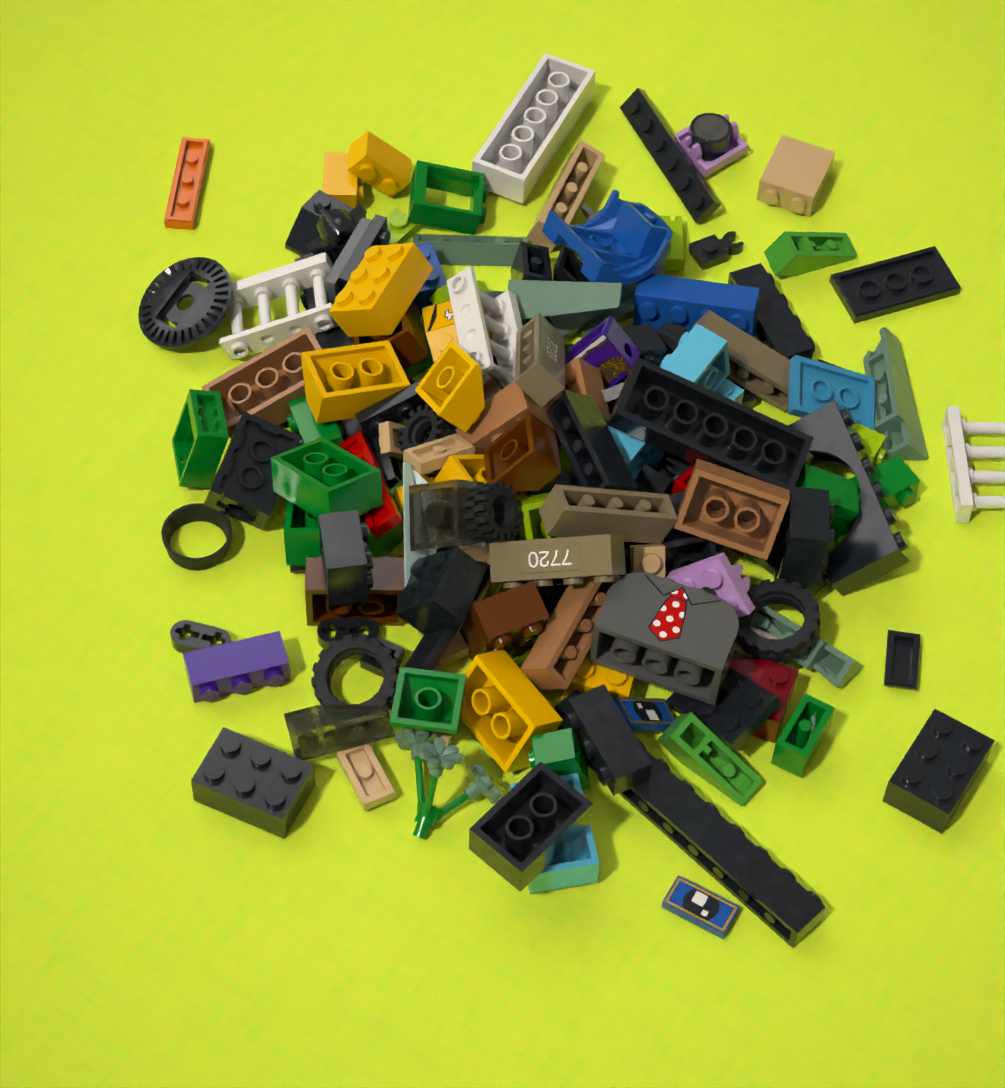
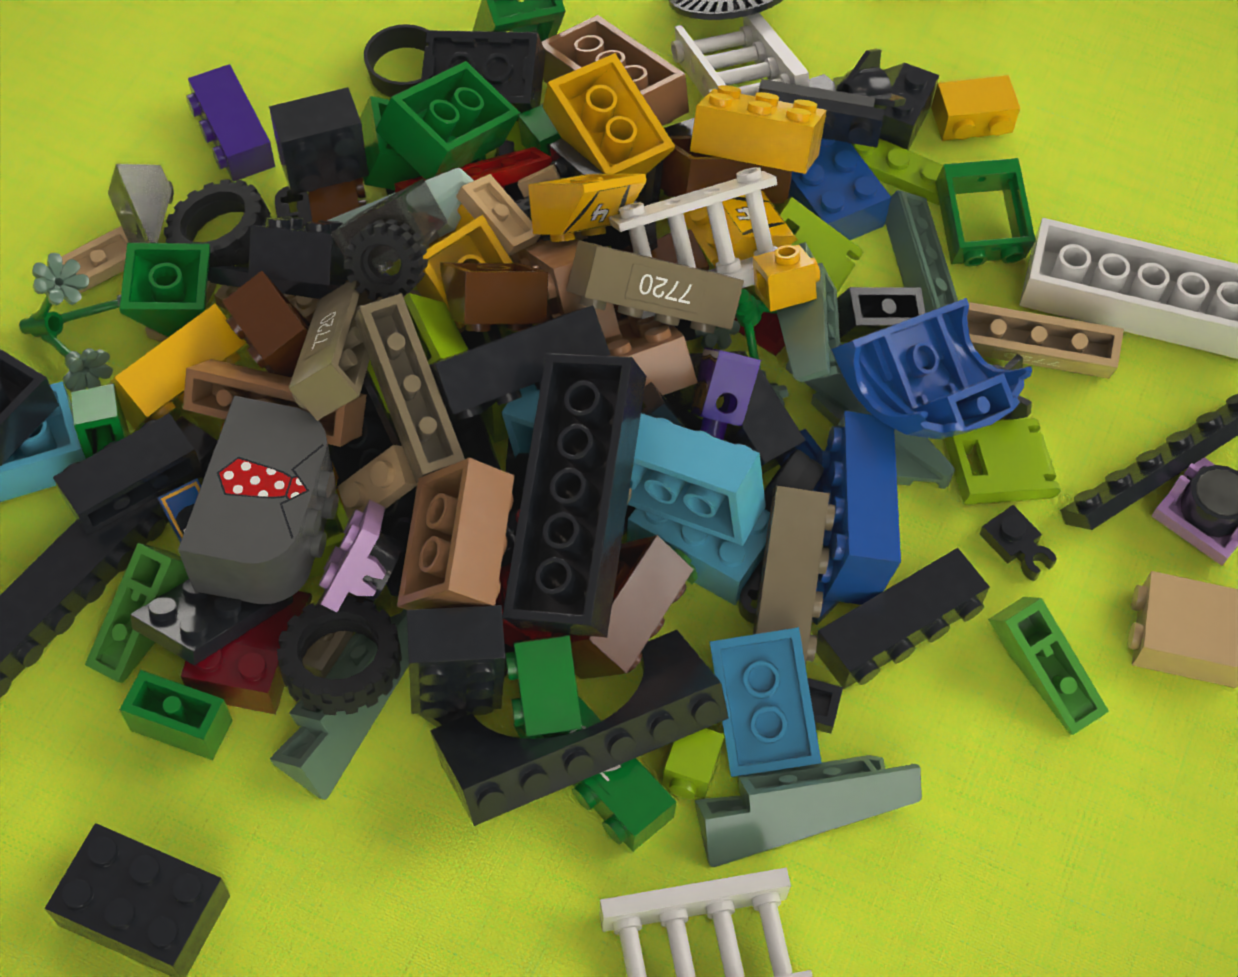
camera: 80 degrees right, 5 degrees up
black beam [170,620,231,653] -> none
black brick [191,727,315,839] -> none
yellow brick [347,131,411,198] -> none
black tile [829,246,961,324] -> none
black tile [884,630,920,691] -> none
none -> yellow brick [752,244,820,312]

